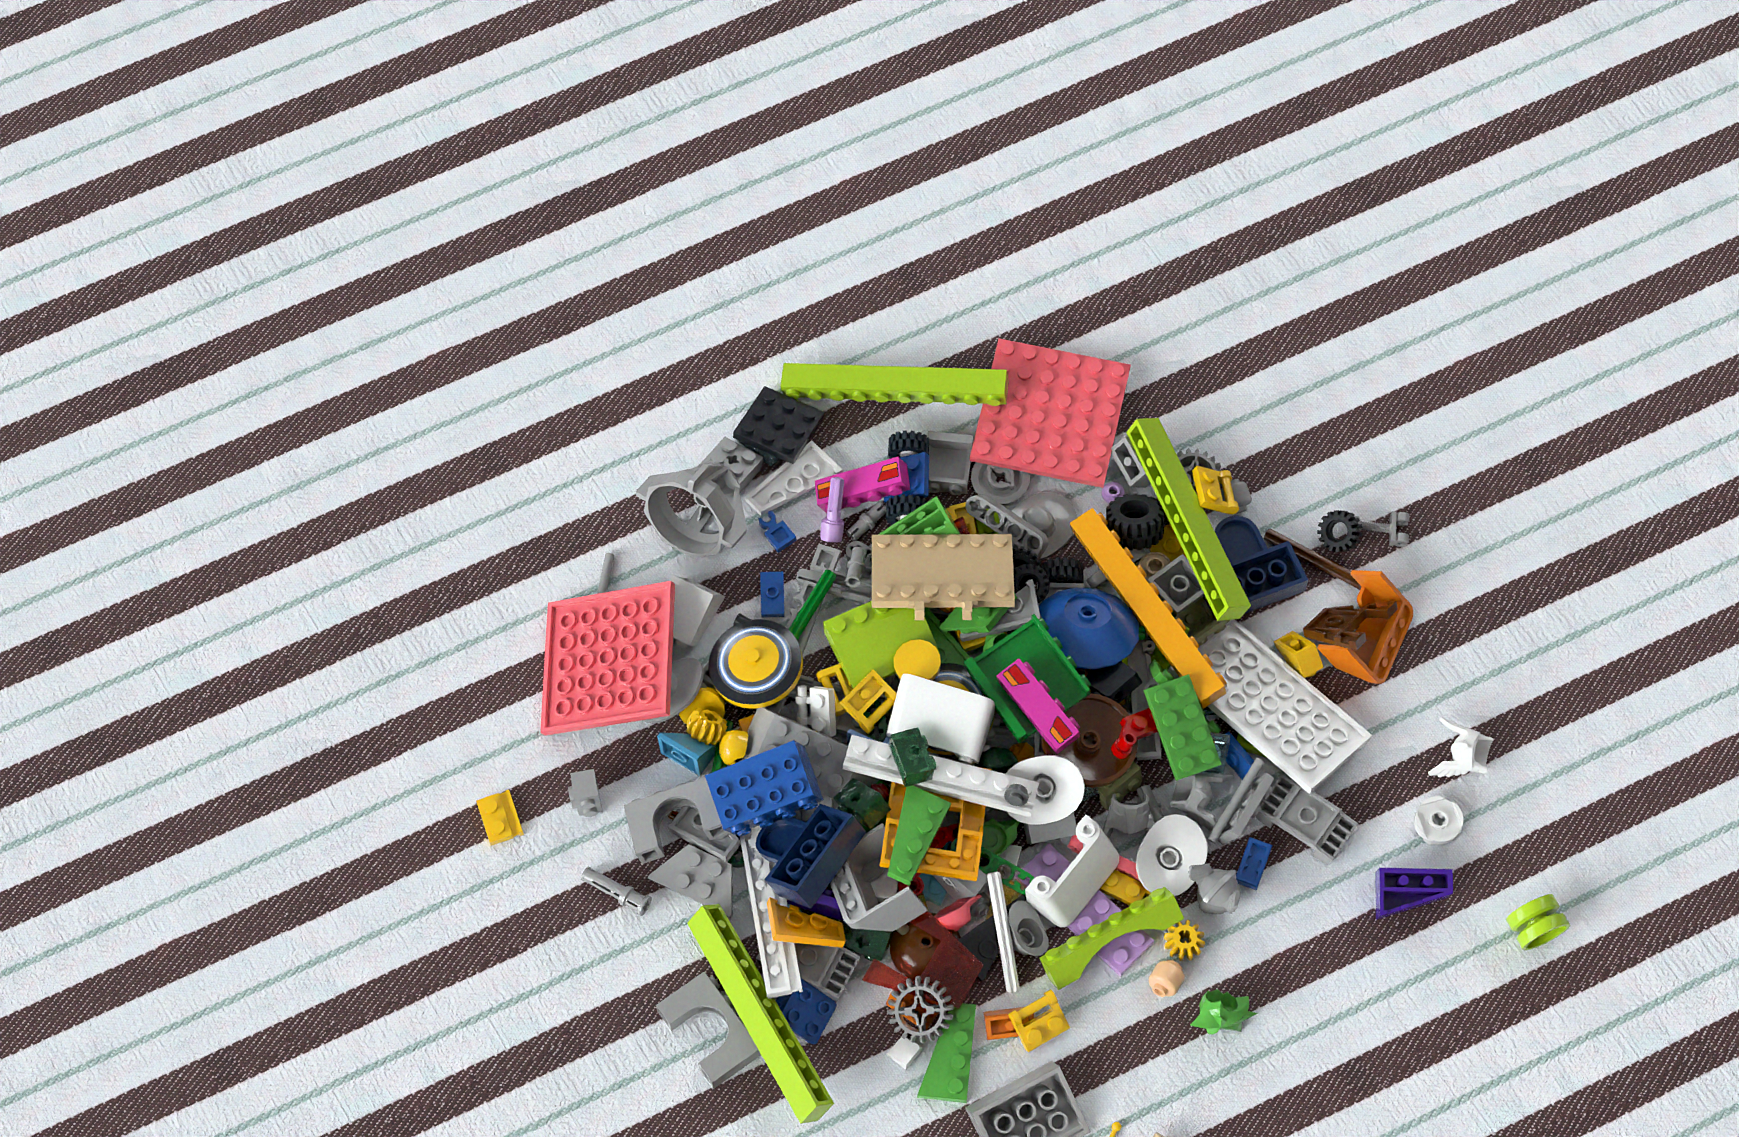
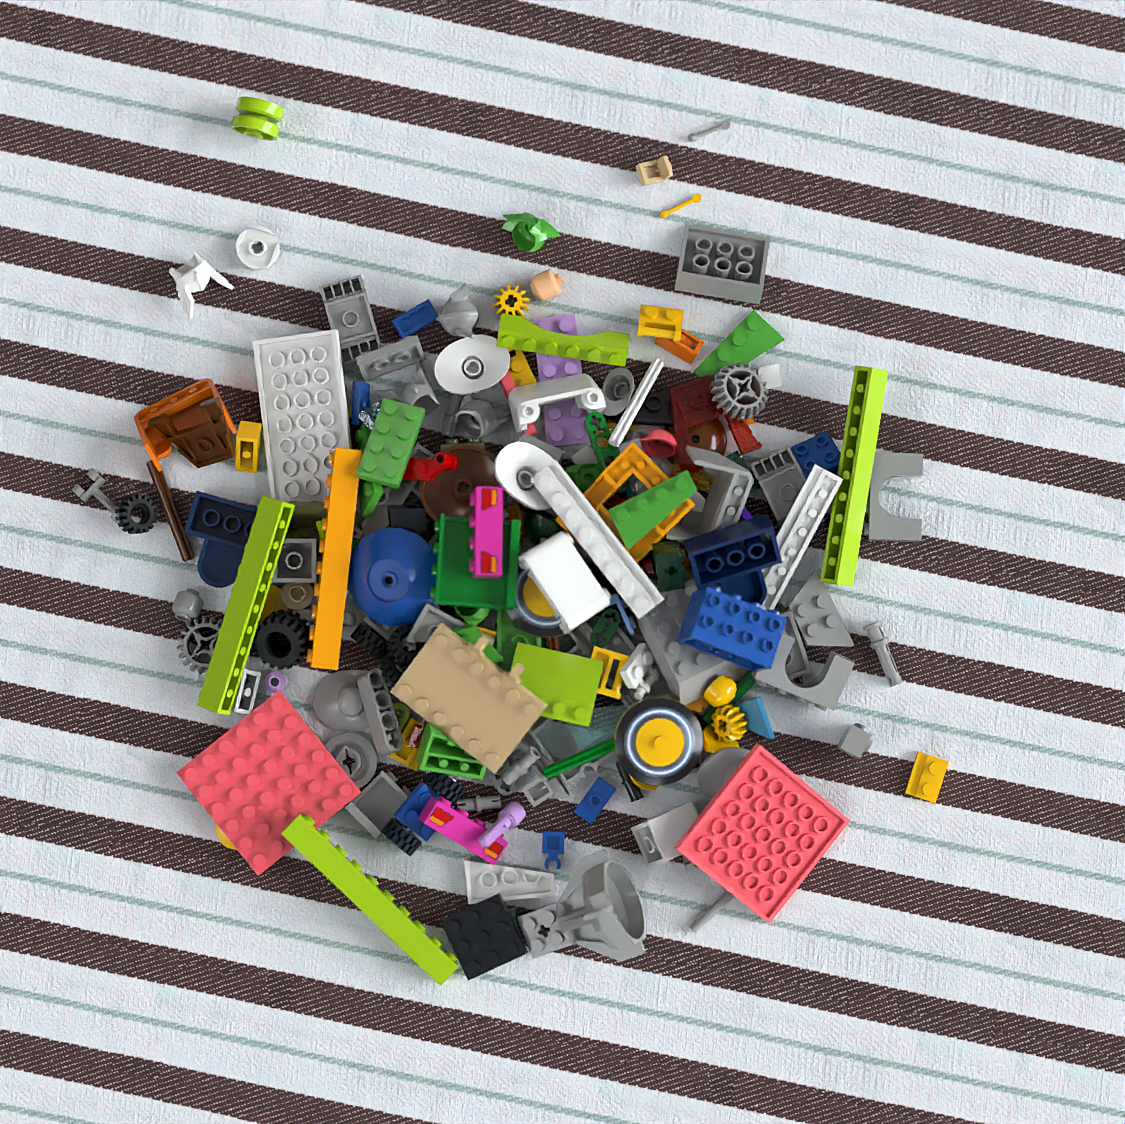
camera: 145 degrees left, 20 degrees up
light orange wing [767,897,846,948] -> none
yellow plate [839,669,897,733] -> none
clear green brick [889,727,936,787] -> none
yellow tile [894,639,941,681] -> none
dark grey plate [1004,784,1029,806] -> none
yellow plate [1192,466,1239,514] -> none
light grey bar [1207,758,1265,843] -> none
dark purple wedge [1375,868,1453,920] -> none
none -> clear light blue wing [567,705,632,751]

